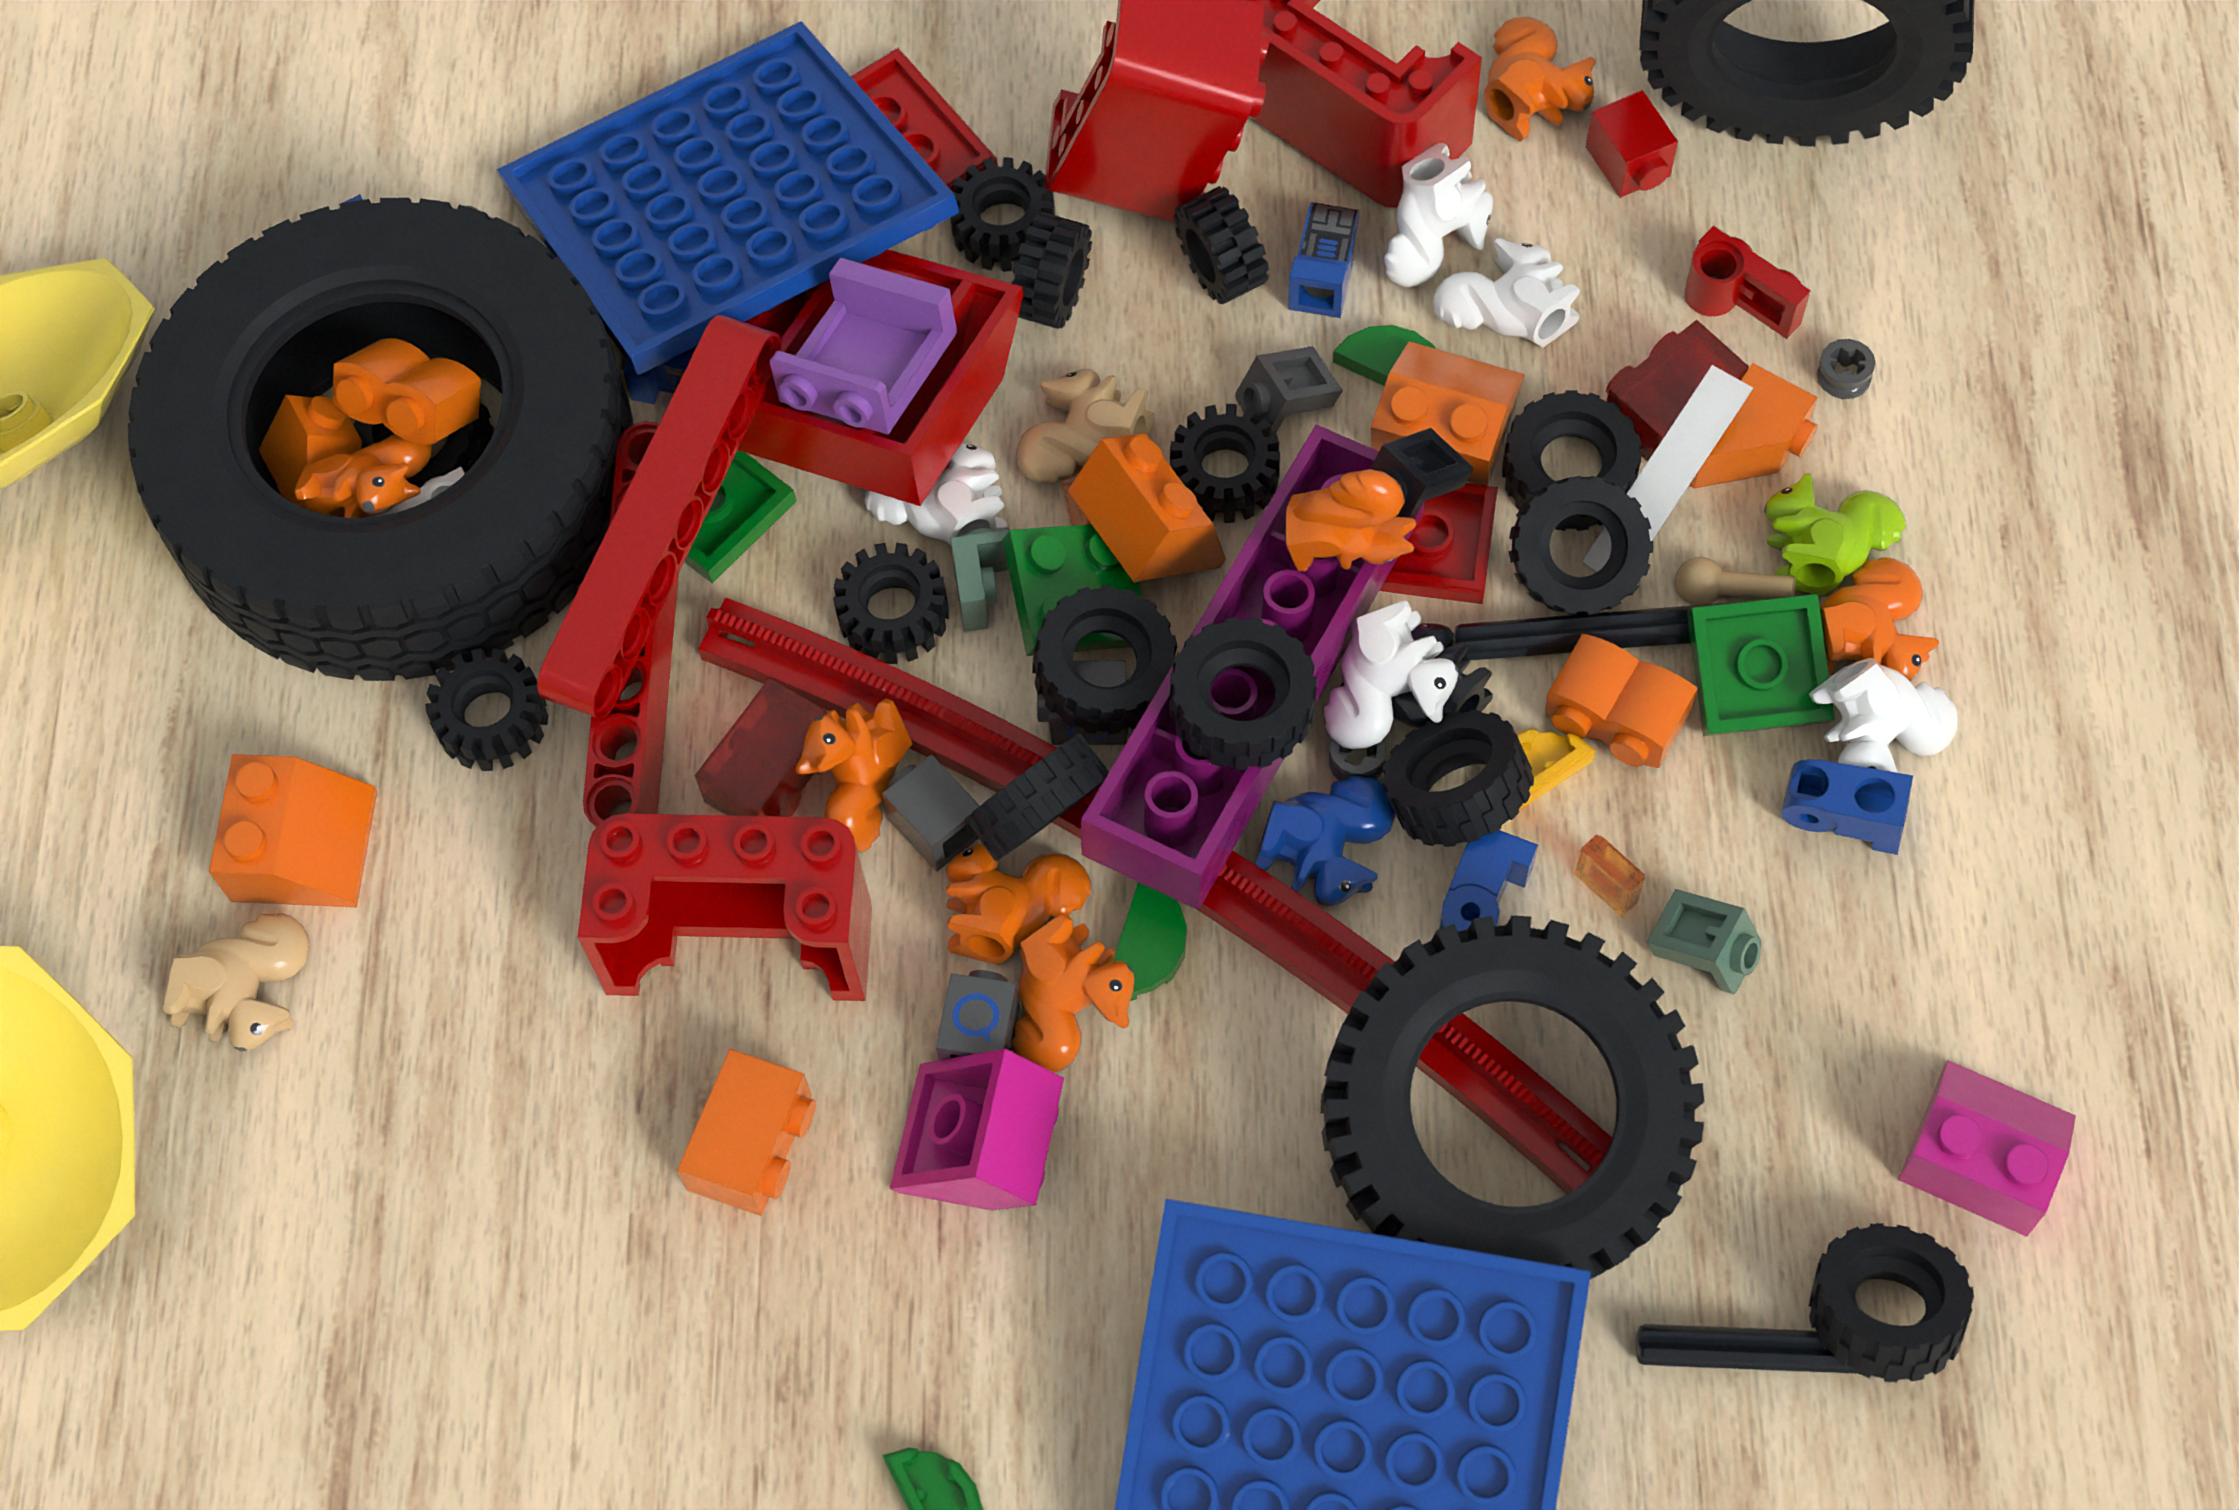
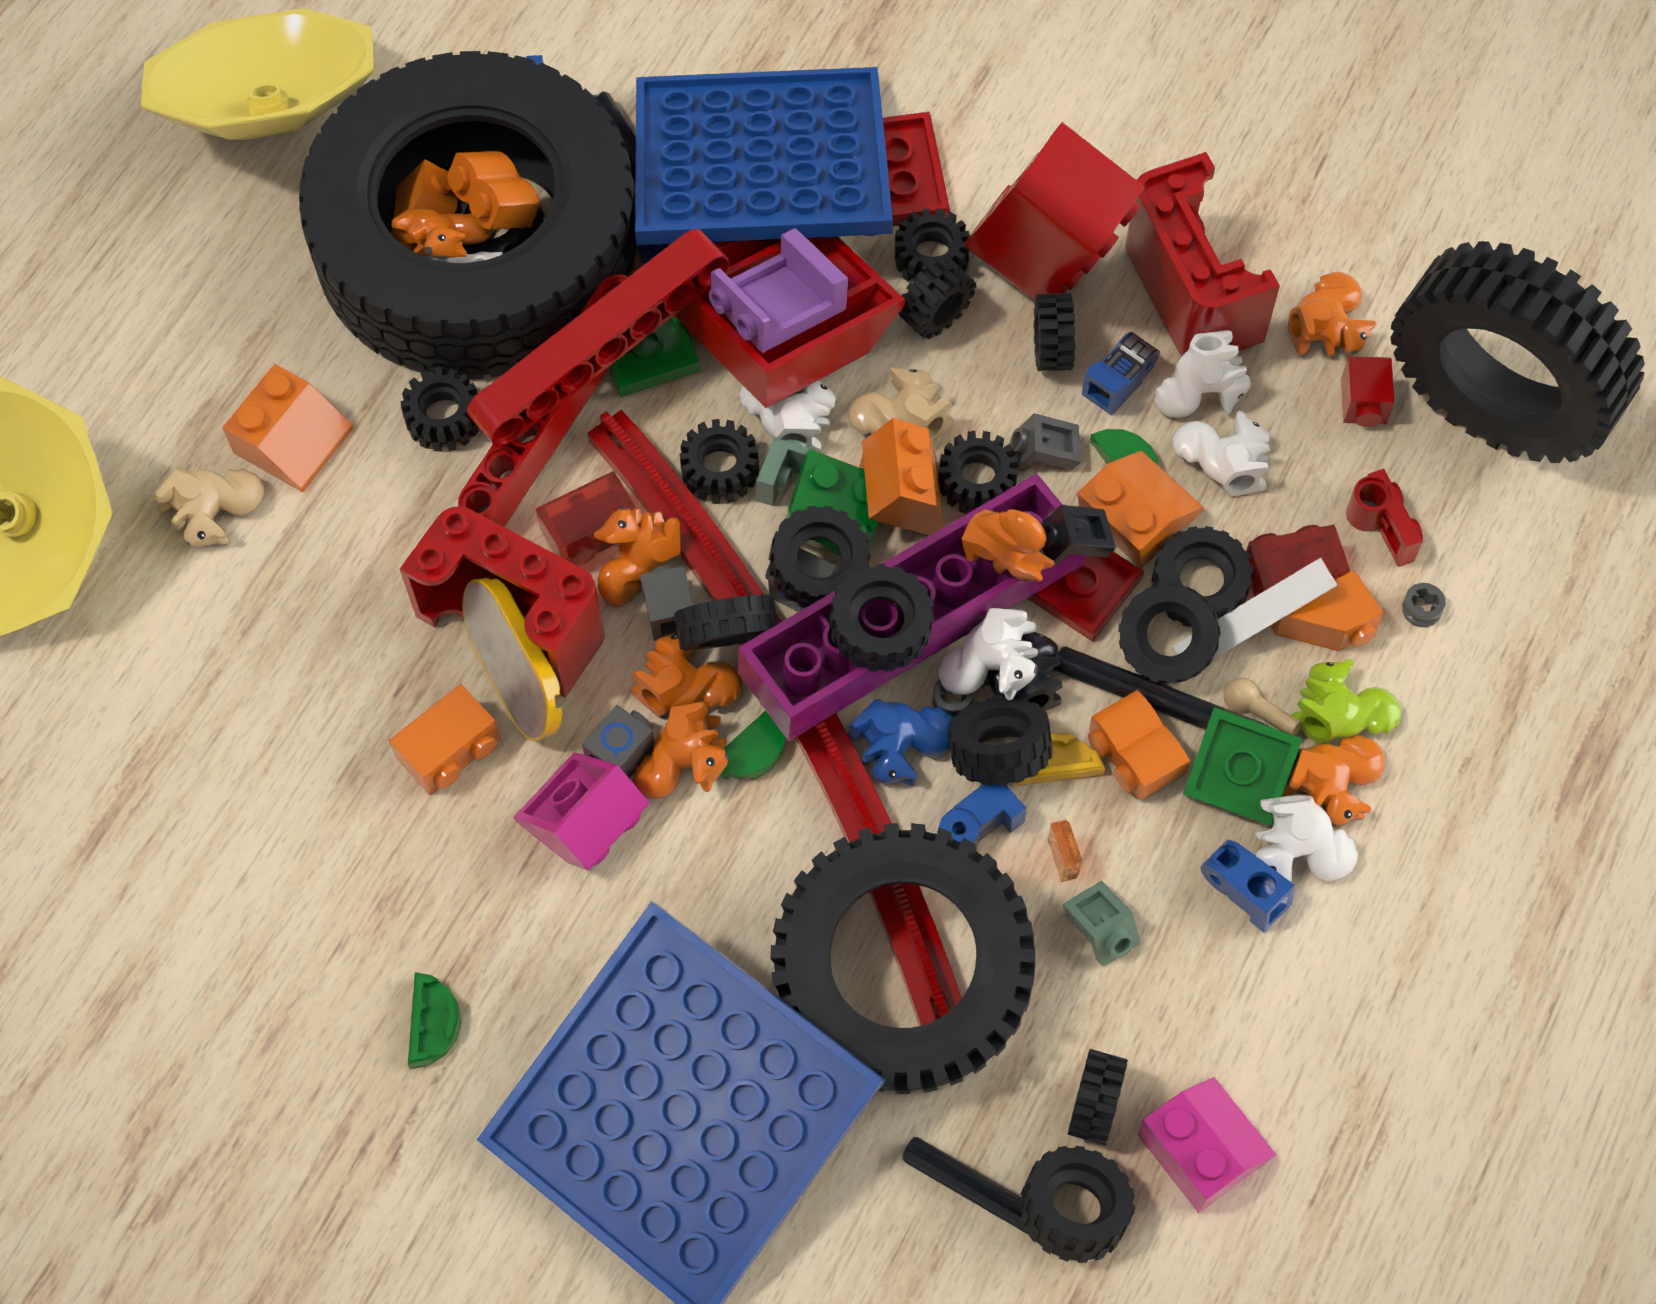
camera: 25 degrees right, 0 degrees up
none -> flat silver tile [463,577,563,741]
none -> black tyre [1067,1049,1128,1146]

